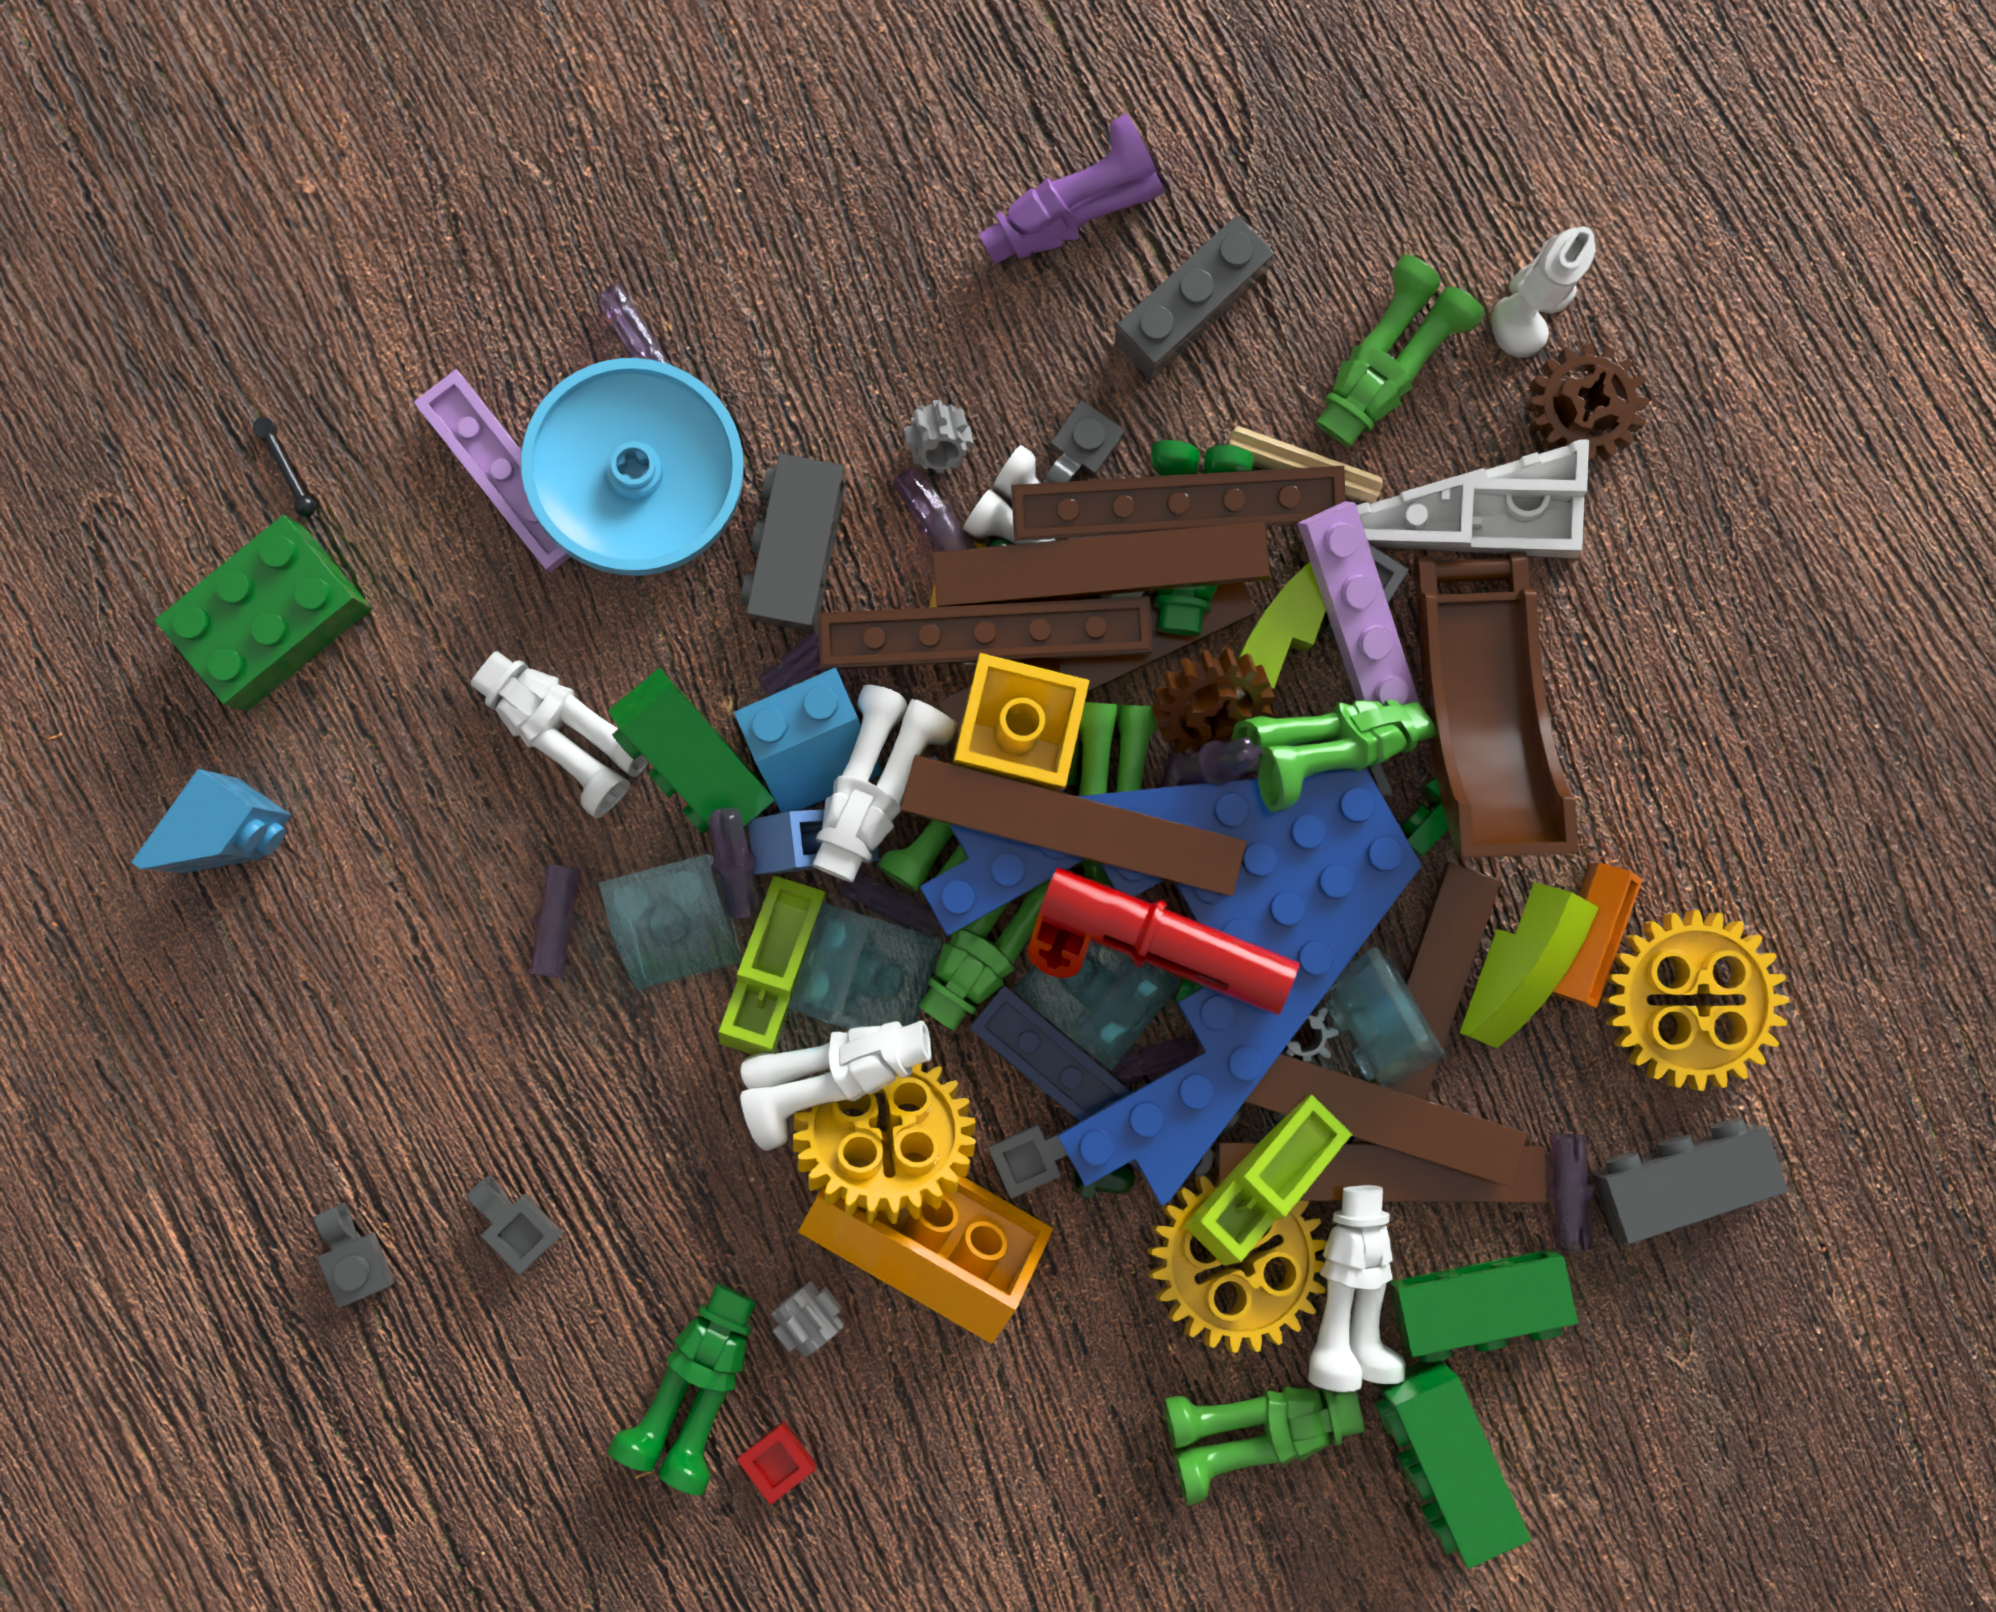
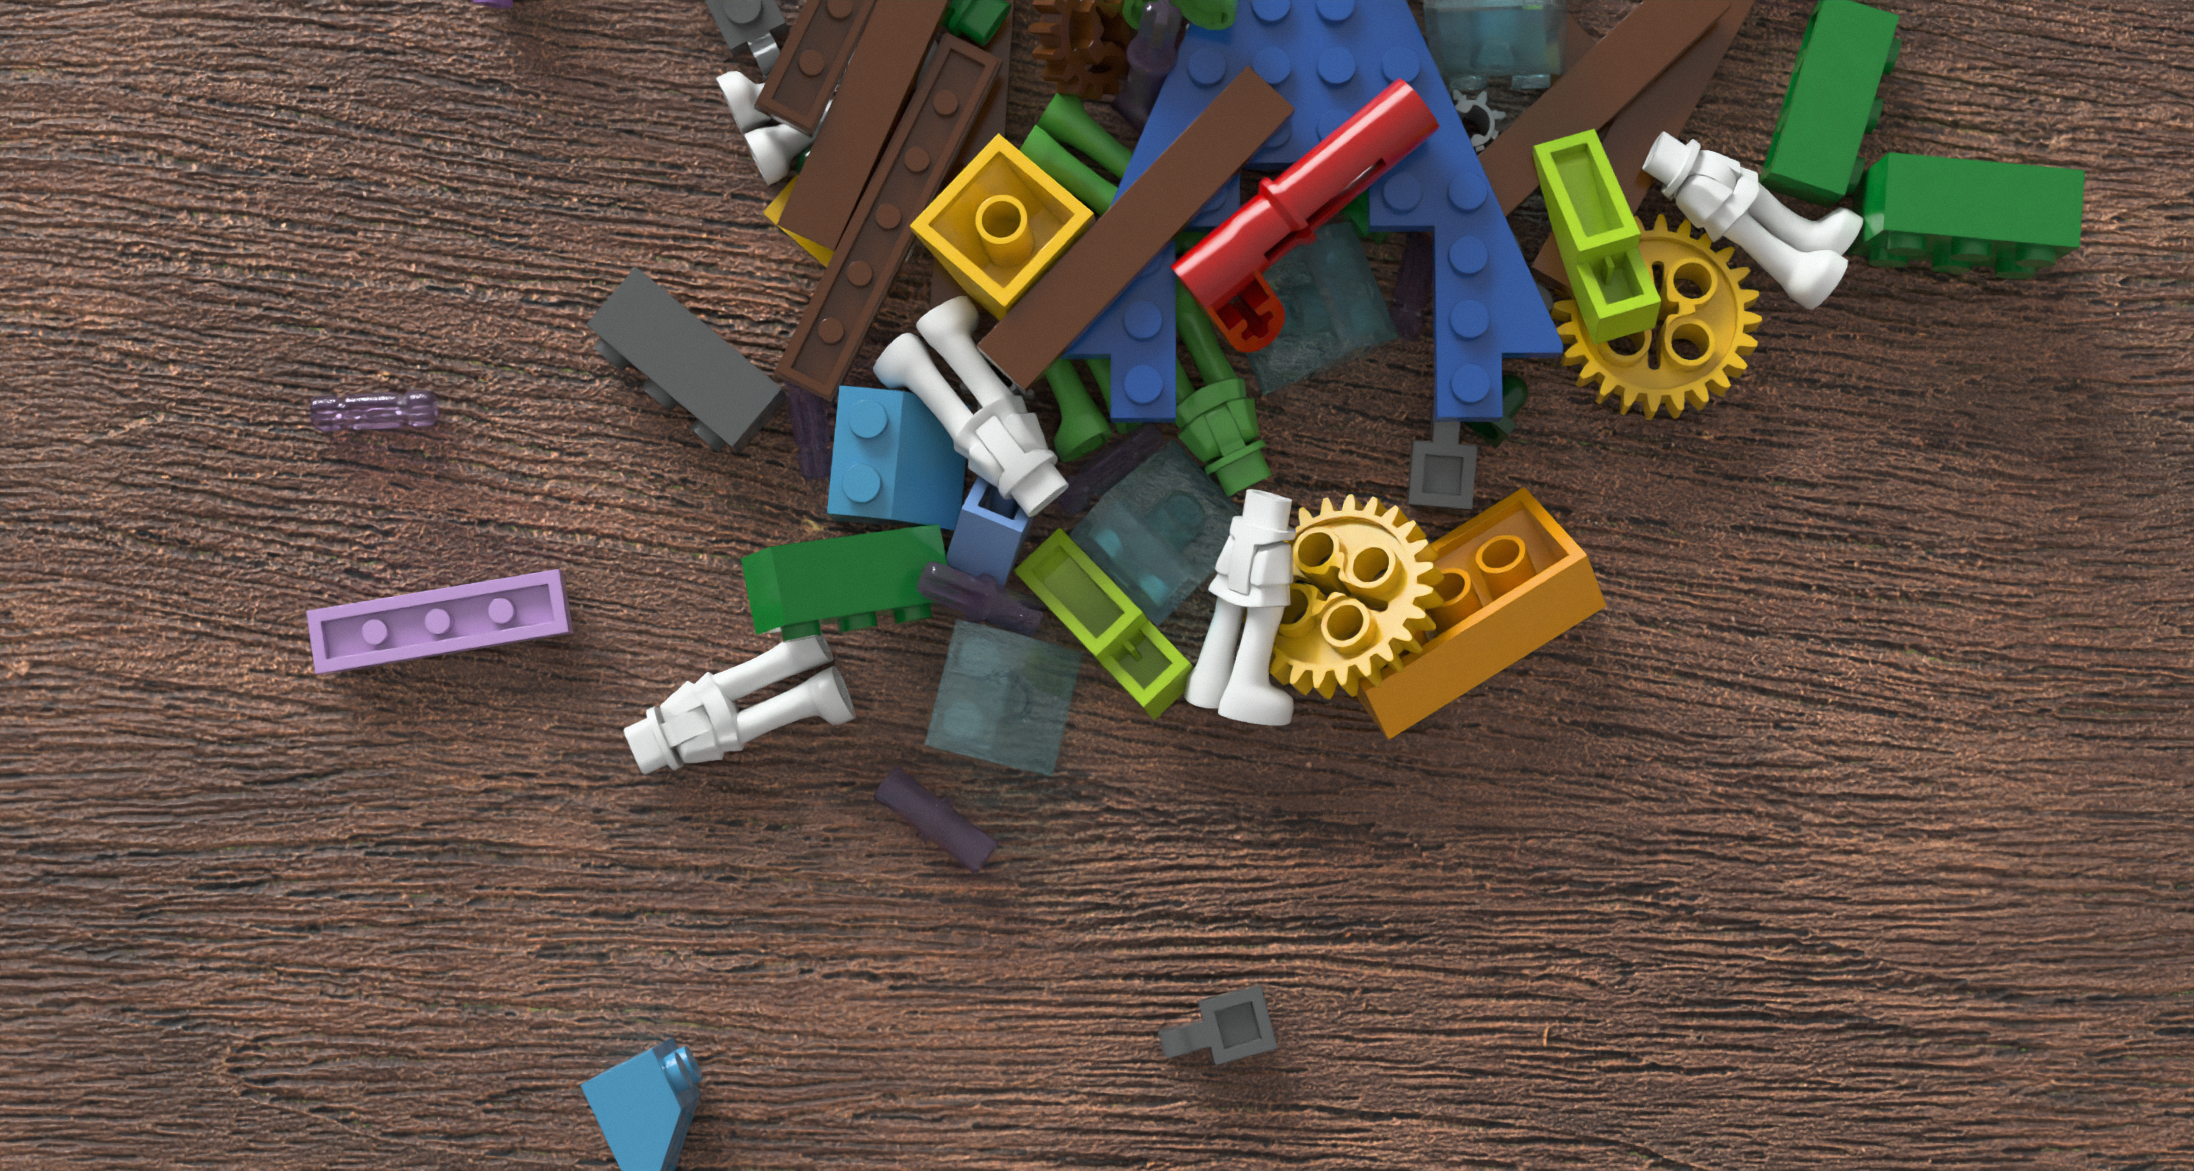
camera: 60 degrees left, 0 degrees up
green brick [154,514,373,712] -> none
black hinge [253,417,316,517] -> none
medium azure dish [521,358,744,576] -> none
green piece [607,1284,757,1496] -> none
red plate [737,1420,817,1505] -> none
light grey gear [771,1281,844,1358] -> none
clear purple axle [893,467,977,552] -> none
light grey gear [903,400,974,473] -> none
dark blue plate [969,985,1140,1171] -> none
bright green piece [1164,1387,1364,1506] -> none

